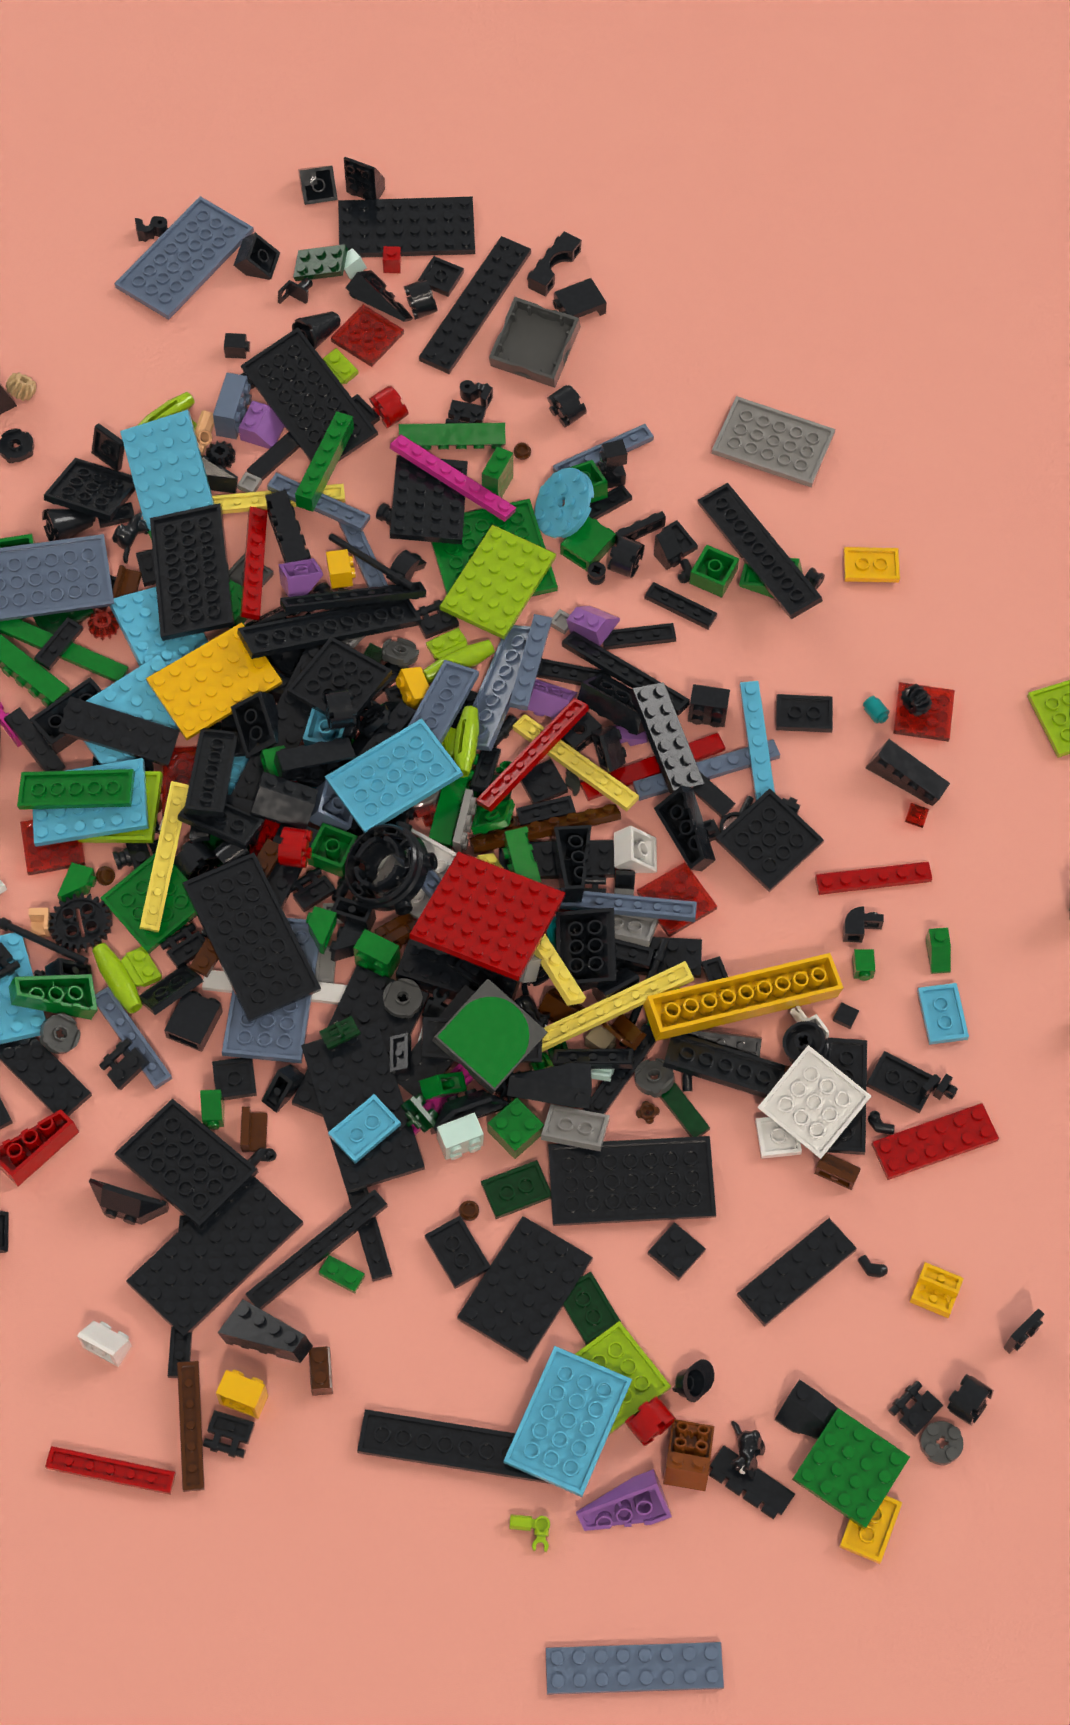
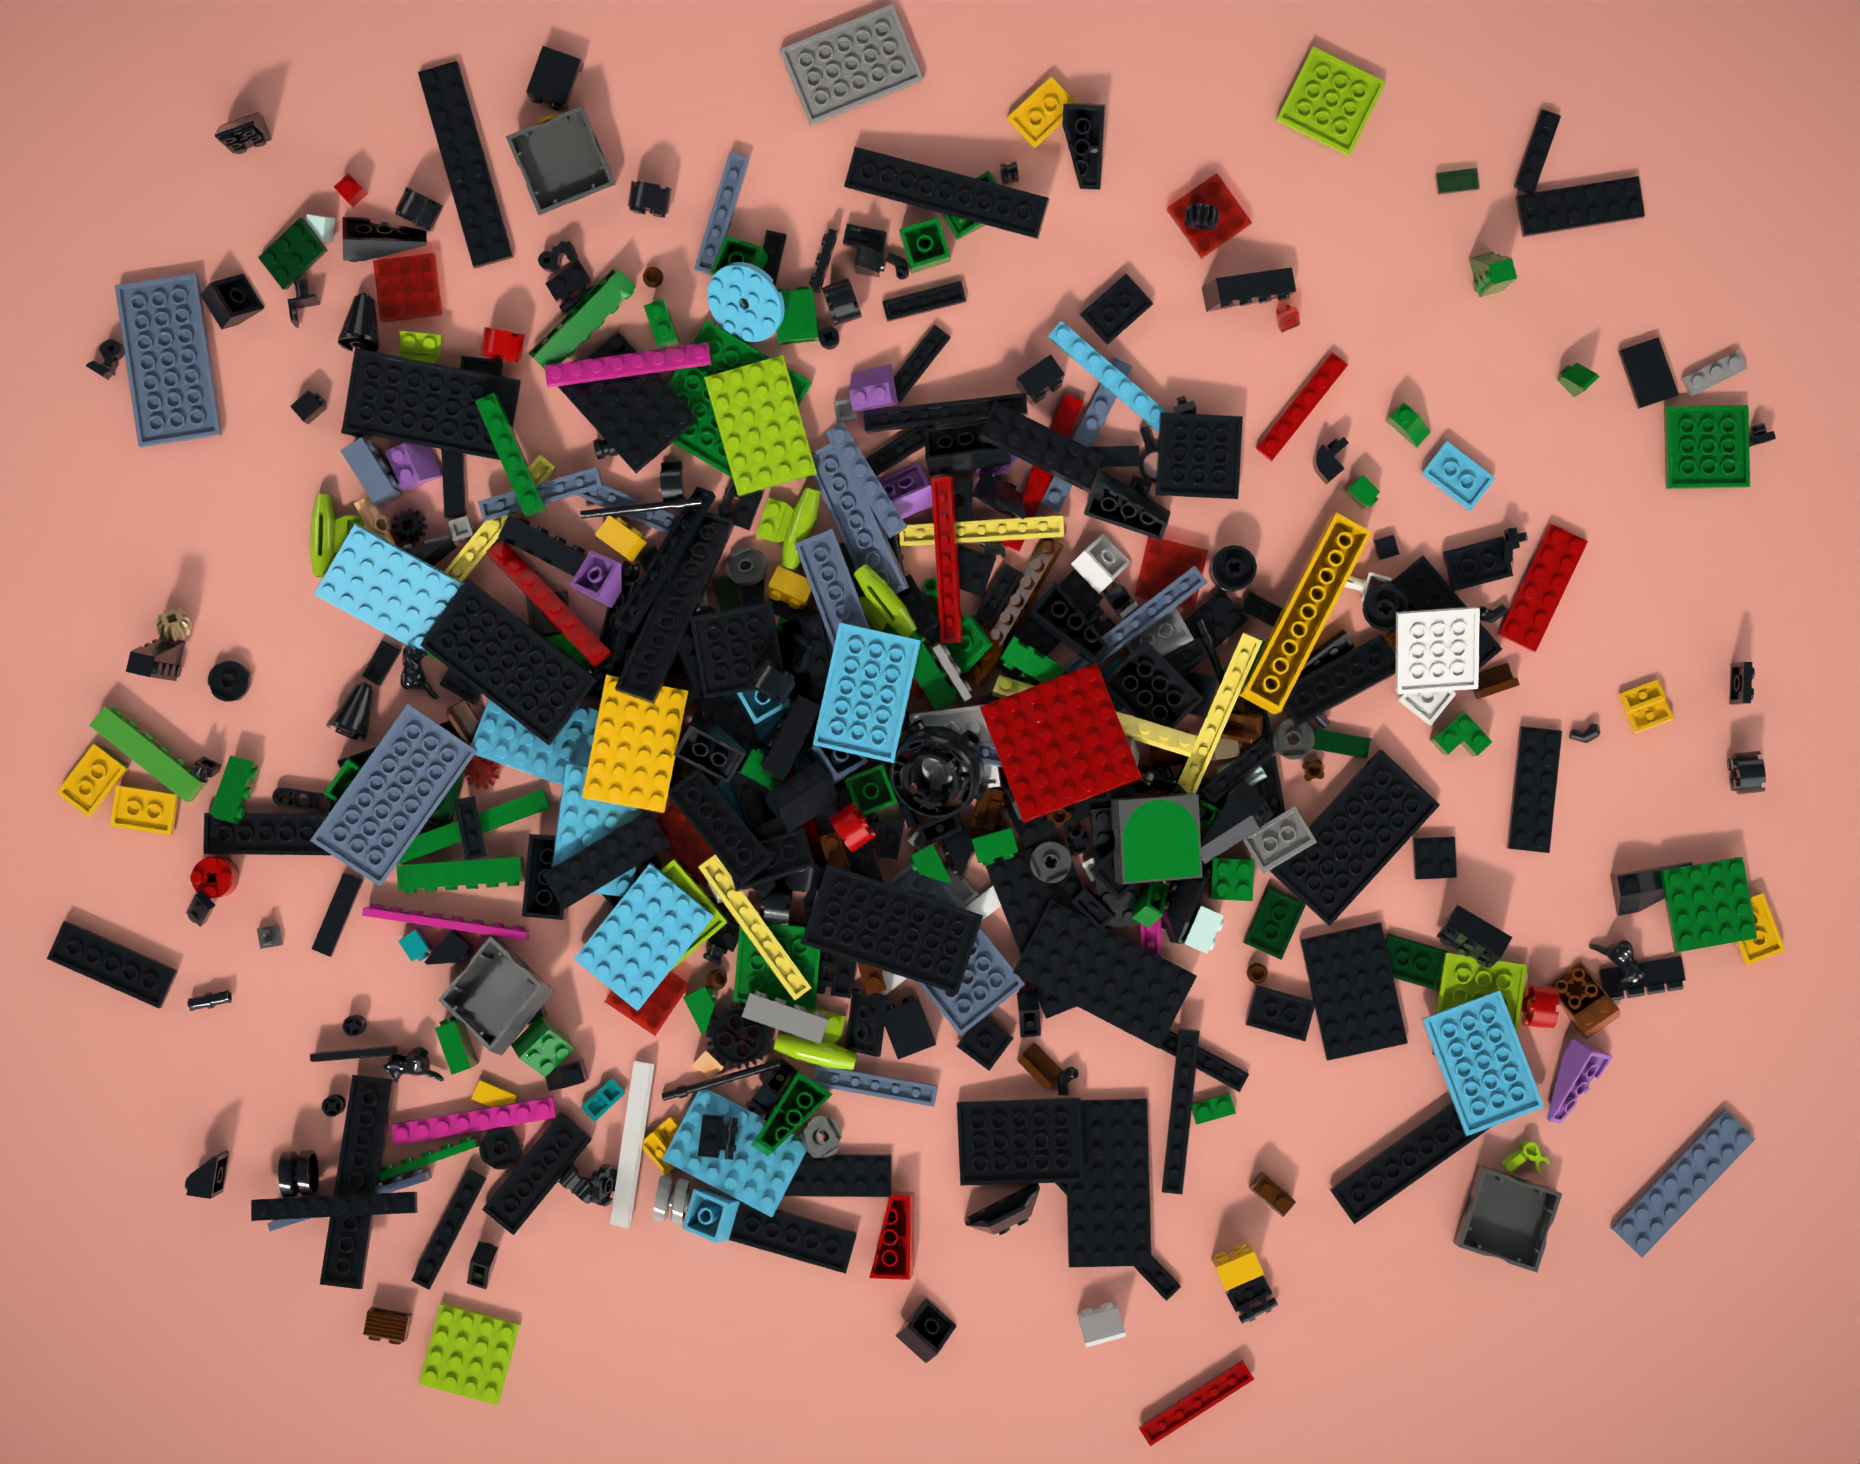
camera: 40 degrees left, 25 degrees up
black plate [4,707,66,771] -> none
green plate [17,769,135,810] -> none
black plate [44,458,136,521] -> none
black tile [91,423,124,471] -> none
black plate [99,1037,150,1090] -> none
reddish brown plate [177,1361,205,1492] -> none
green slope [200,1090,224,1129] -> none
black wedge [218,1299,313,1363] -> none
black slope [298,165,338,205] -> none
dark green hips [319,1016,361,1050] -> none
medium azure plate [328,1094,401,1164] -> none
black plate [338,196,475,258] -> none
dark green hips [401,1094,439,1133] -> none
black plate [418,256,464,297] -> none
black arch [527,231,582,297] -> none
black arch [598,439,628,488] -> none
black piece [672,1359,715,1402] -> none
teal brick [863,696,890,723] -> none
black plate [888,1381,943,1437] -> none
dark grey plate [920,1421,963,1465] -> none
none -> light grey brick [742,991,829,1044]
none -> reddish brown plate [1046,808,1071,828]
none -> black wedge [1063,103,1106,190]
none -> black wheel [1208,545,1257,592]
none -> green brick [1430,712,1492,756]
none -> black brick [1436,905,1512,968]
none -> dark grey tile [1453,1164,1562,1273]

